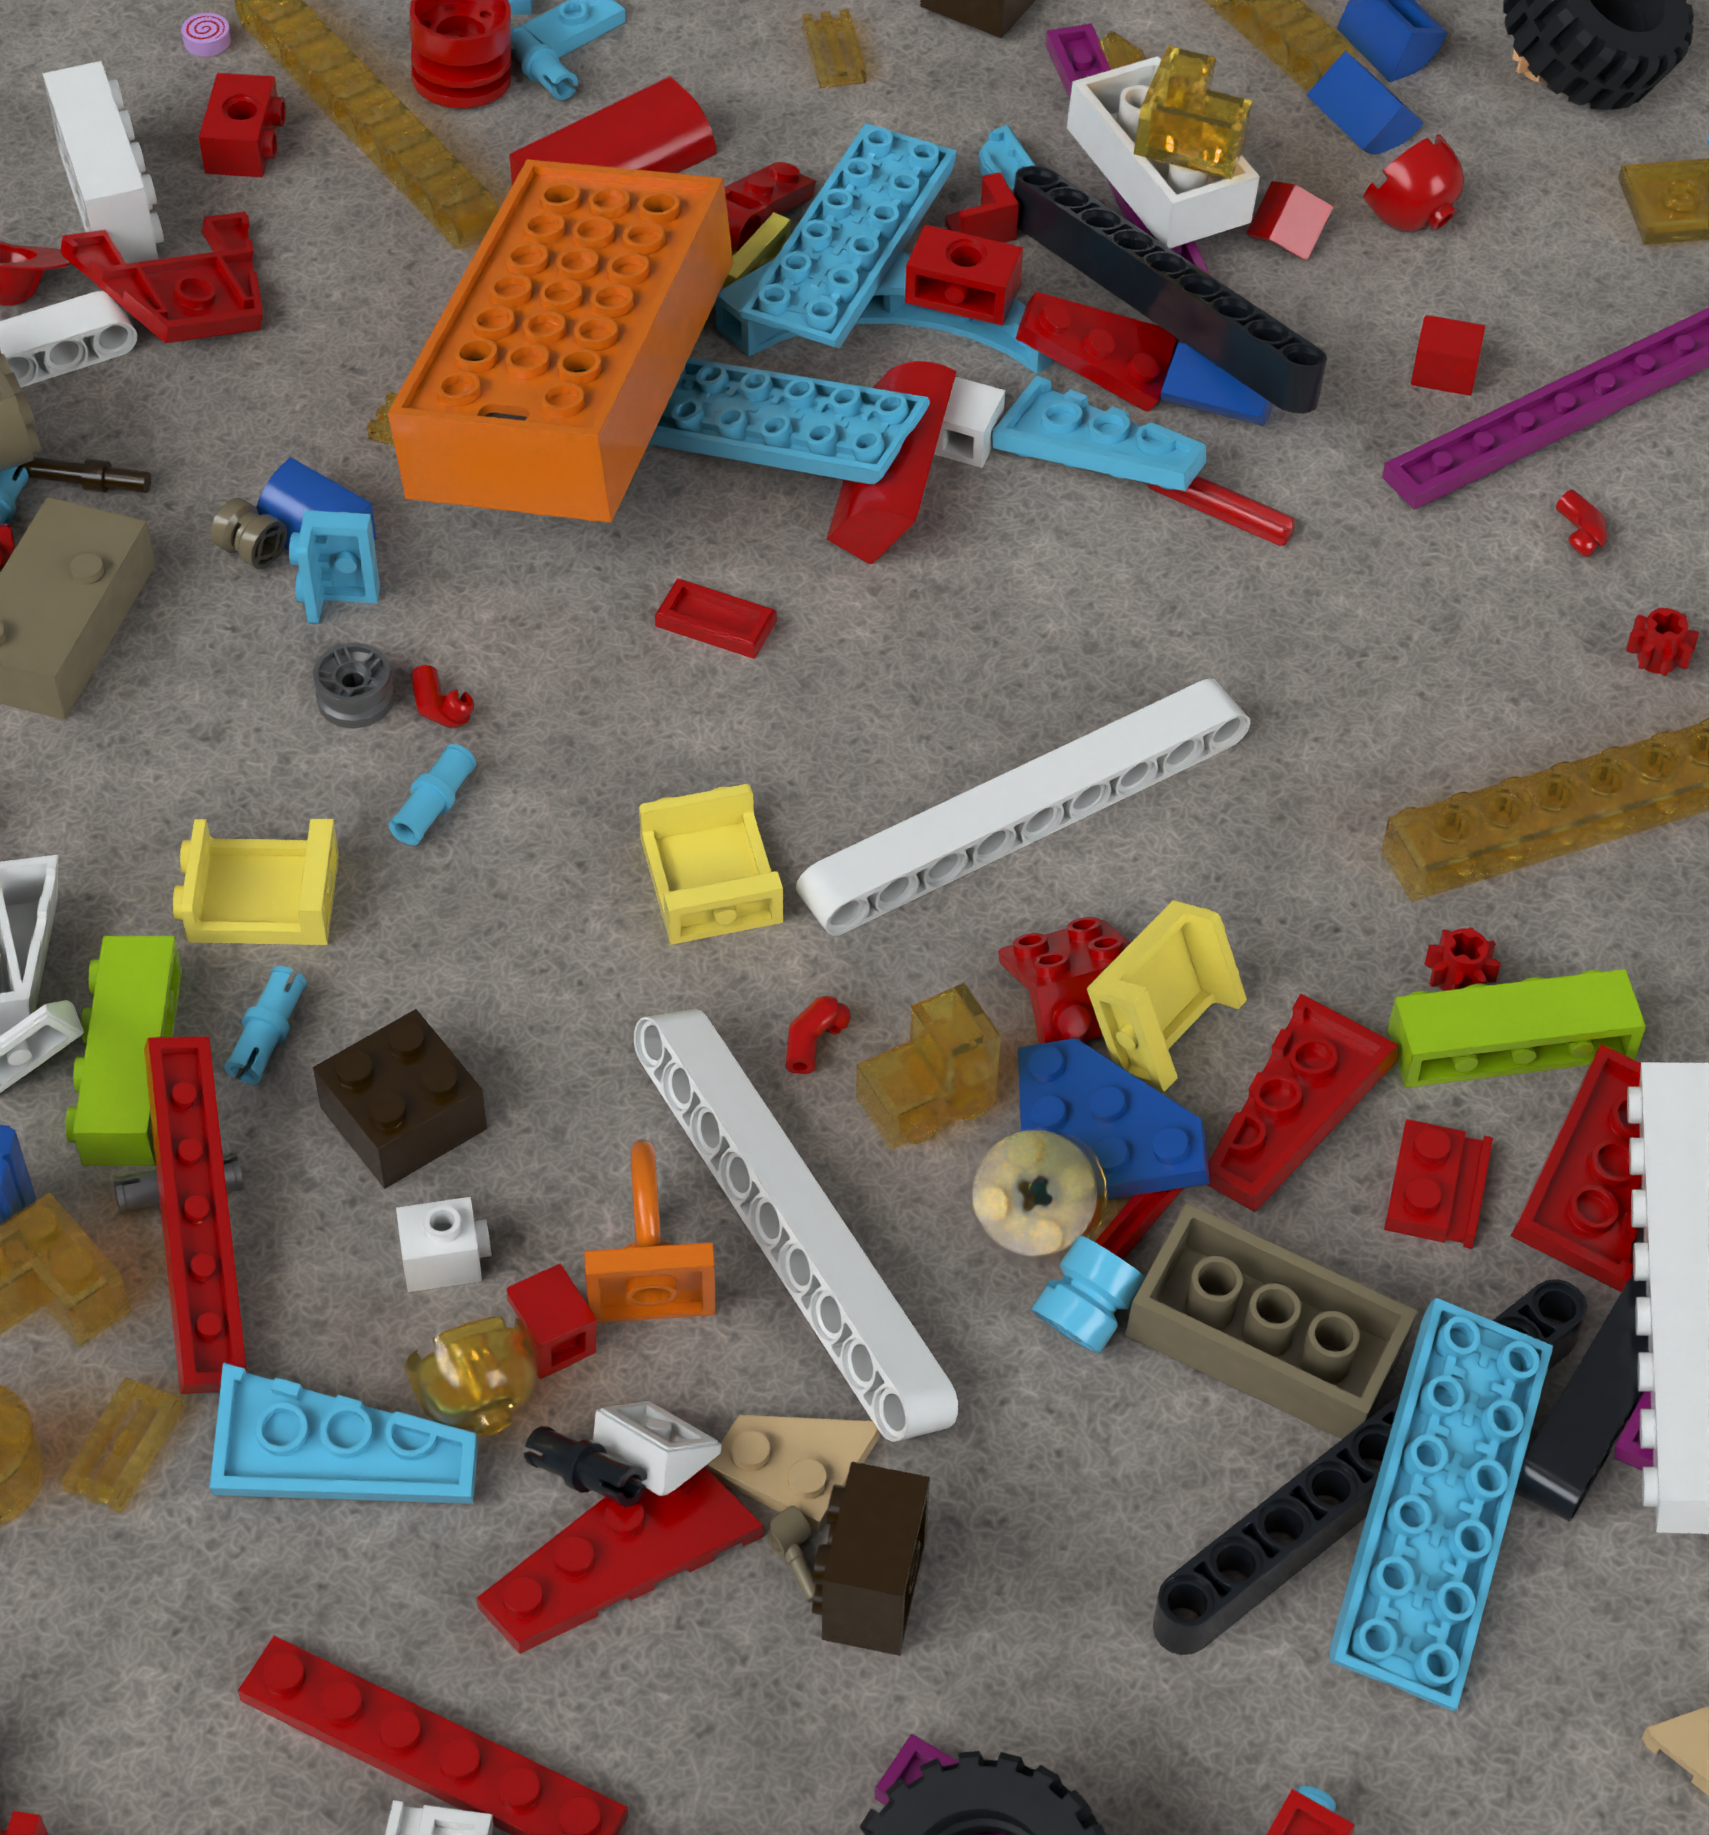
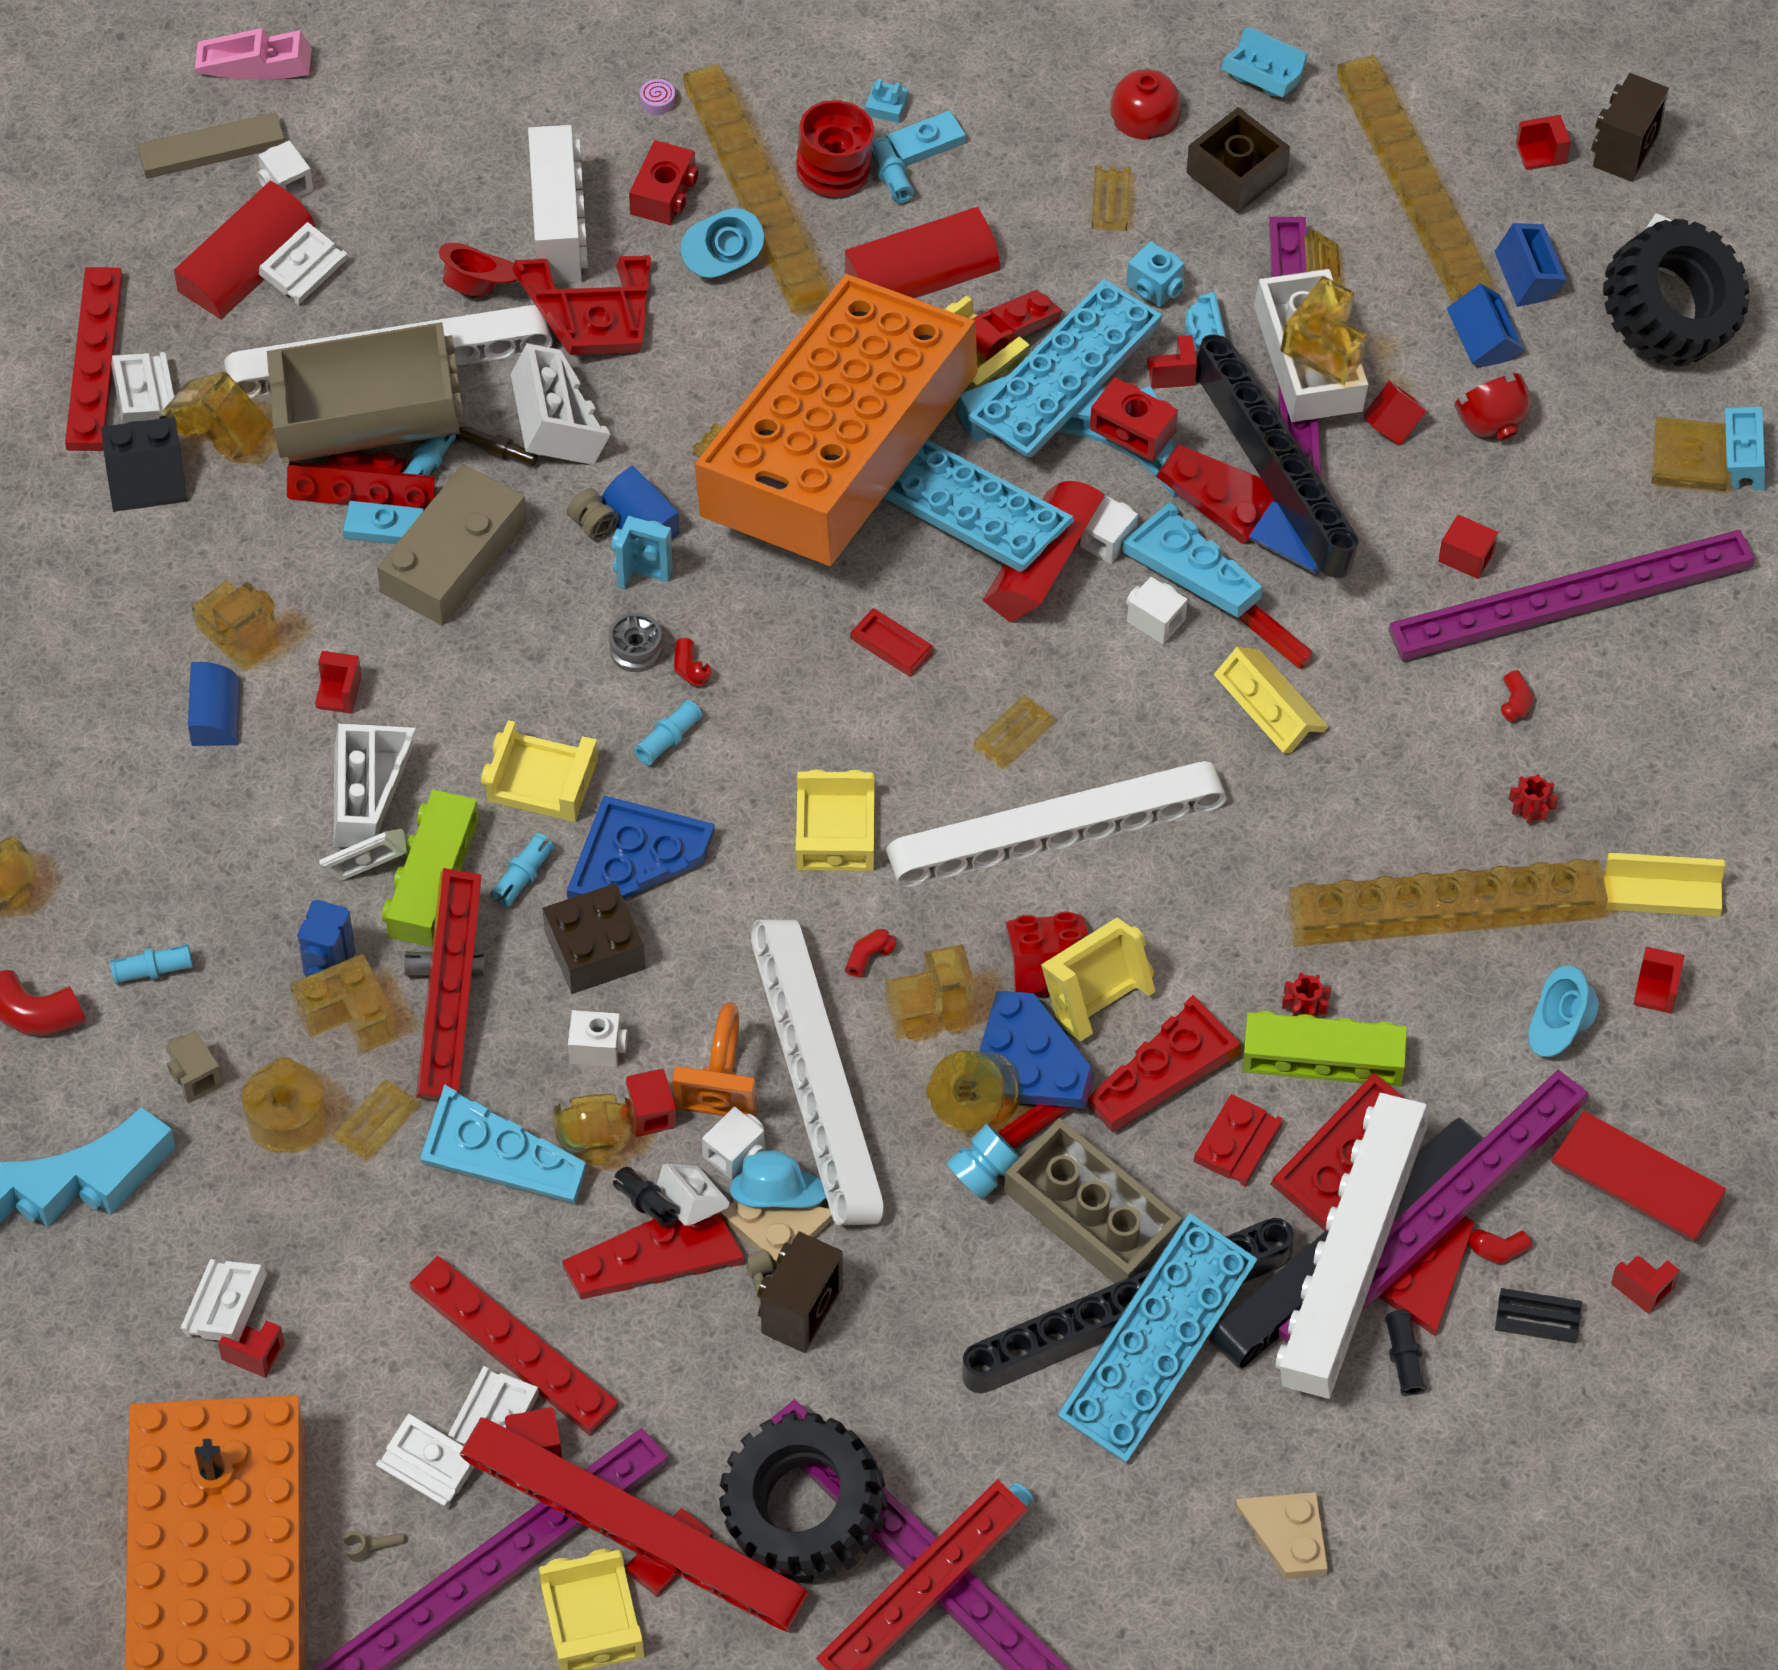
camera: 15 degrees right, 5 degrees up
none -> white wedge [511,343,611,465]
none -> blue plate [567,796,715,899]
none -> medium azure piece [680,208,764,278]
none -> white brick [702,1107,765,1181]
none -> medium azure piece [729,1150,826,1208]
none -> clear yellow tile [973,695,1053,770]
none -> medium azure brick [1126,241,1185,307]
none -> white brick [1126,577,1188,645]
none -> light yellow panel [1214,647,1329,754]

